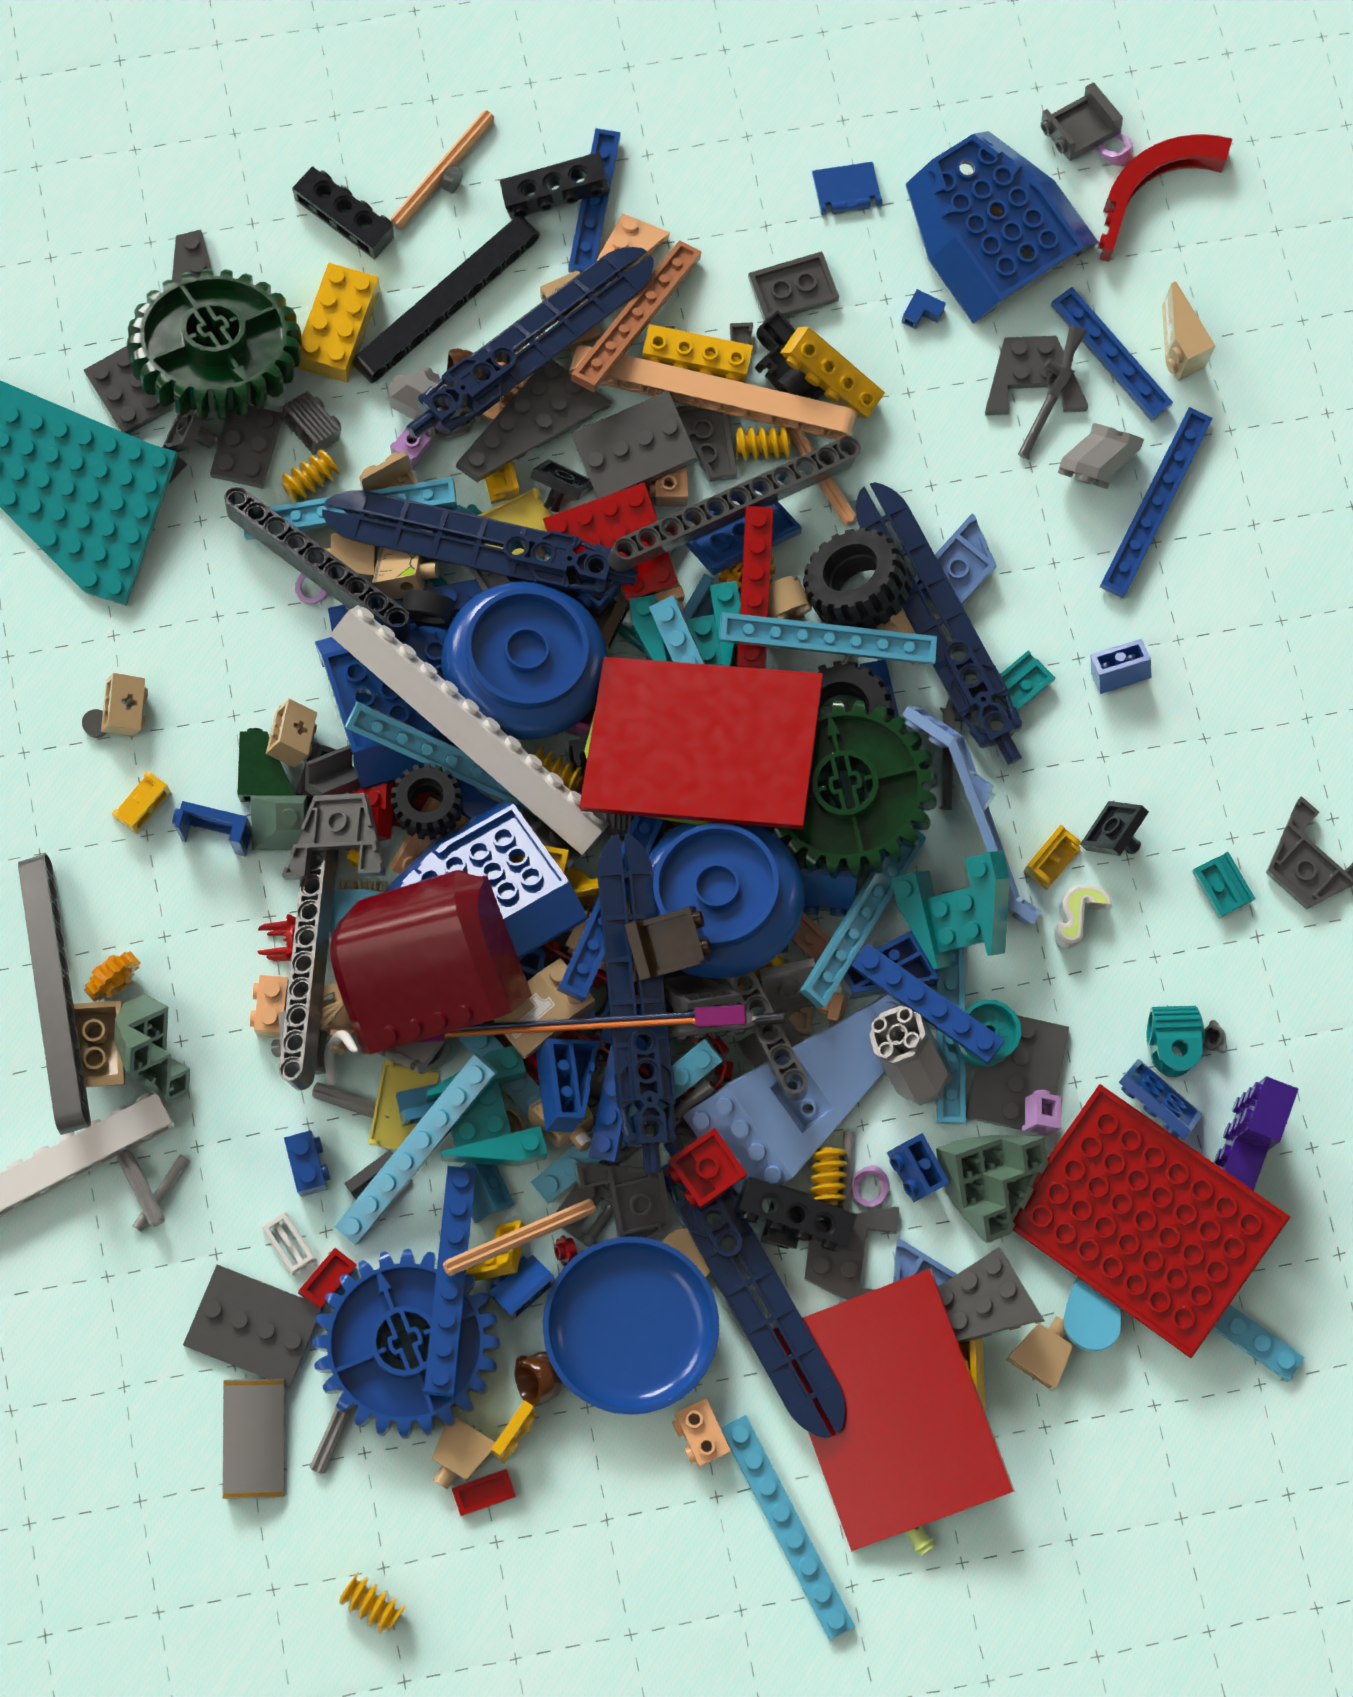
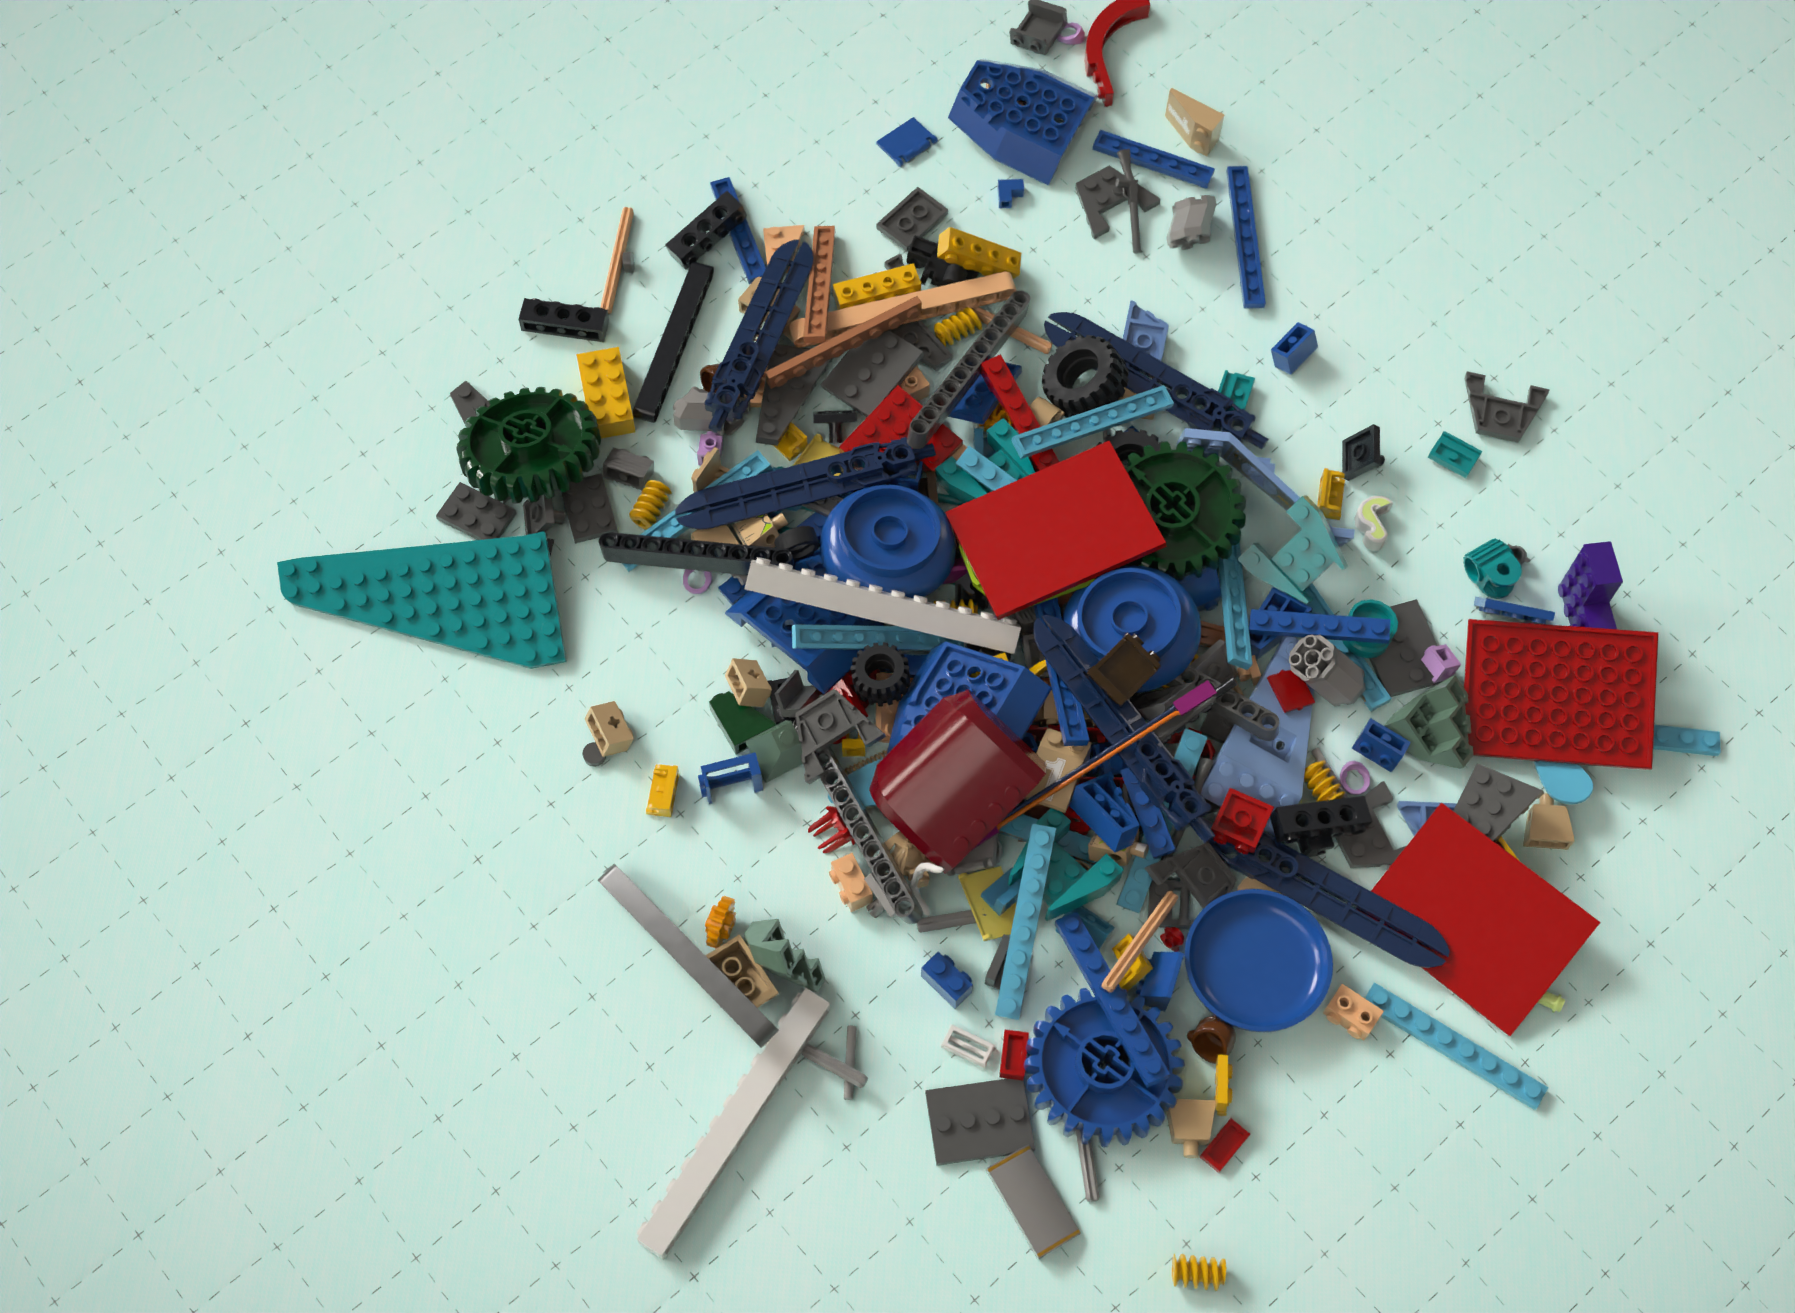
camera: 25 degrees left, 10 degrees down
none -> nougat plate [765,296,922,389]
none -> red piece [1267,669,1316,713]

